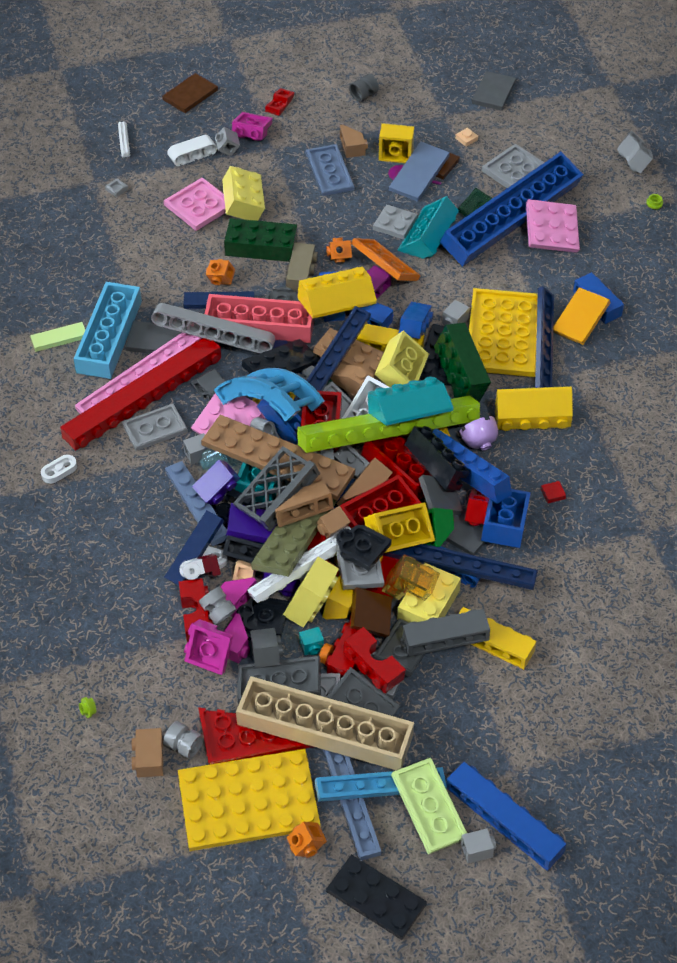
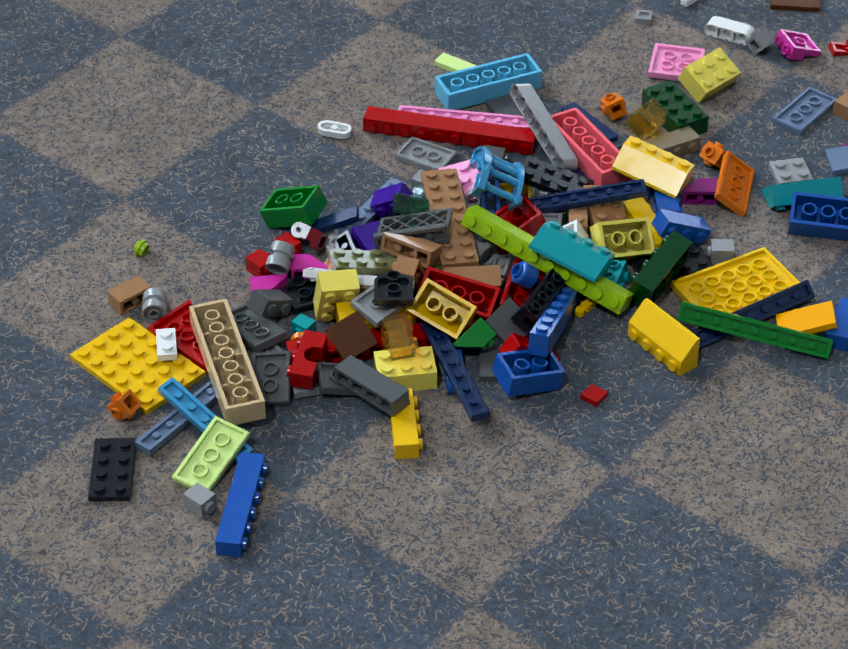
camera: 55 degrees right, 10 degrees down
dark pink plate [184,619,233,675] -> none
lavender cylinder [460,416,498,451] -> none
none -> white plate [156,328,177,361]
none -> green brick [259,185,328,228]
none -> clear green plate [393,193,429,219]
none -> blue head [511,261,539,290]
none -> clear yellow brick [625,98,668,140]
none -> green plate [677,301,833,359]

